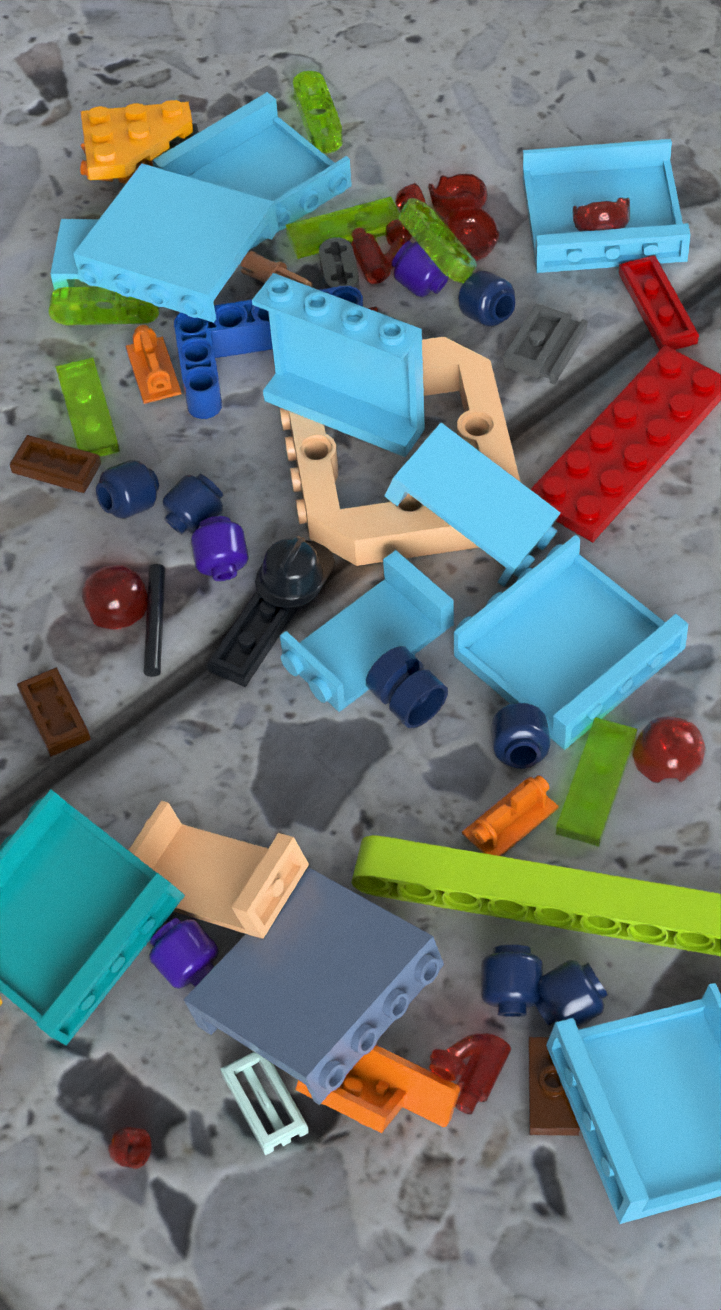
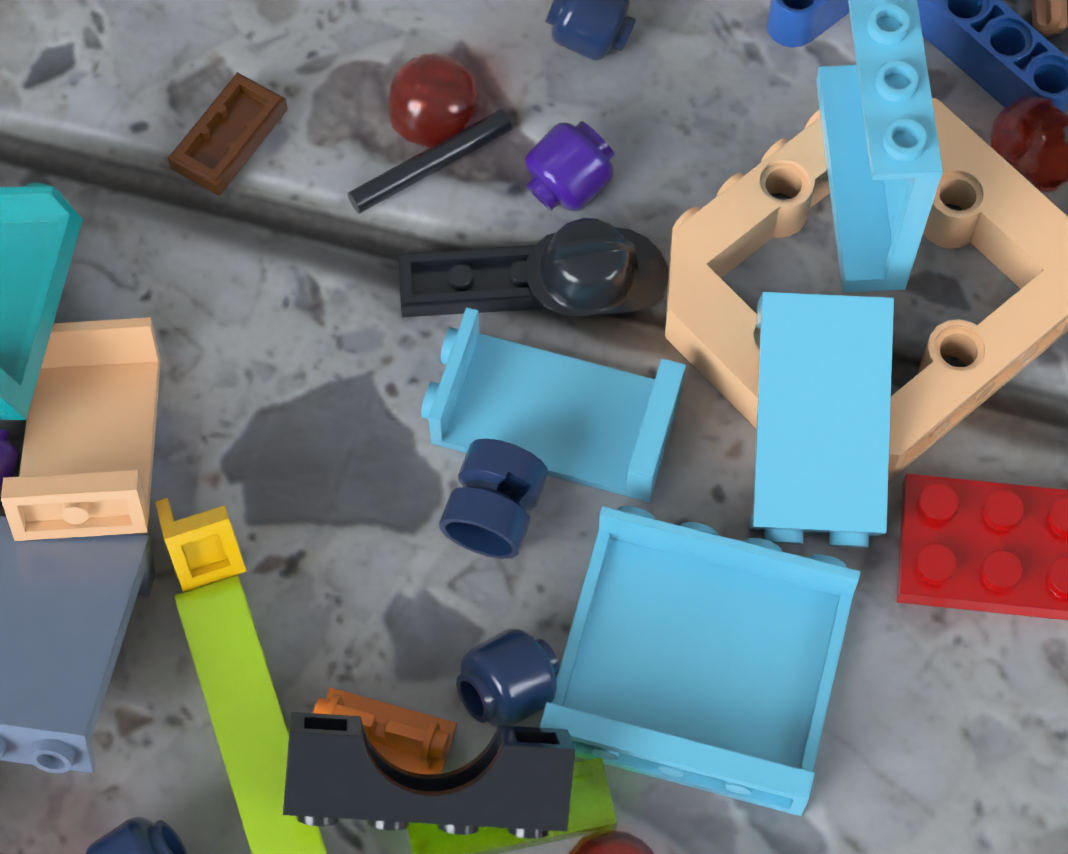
camera: 55 degrees right, 10 degrees up
dark blue head [162,473,224,535] -> none
none -> yellow panel [155,497,247,592]
none -> black arch [283,712,575,839]

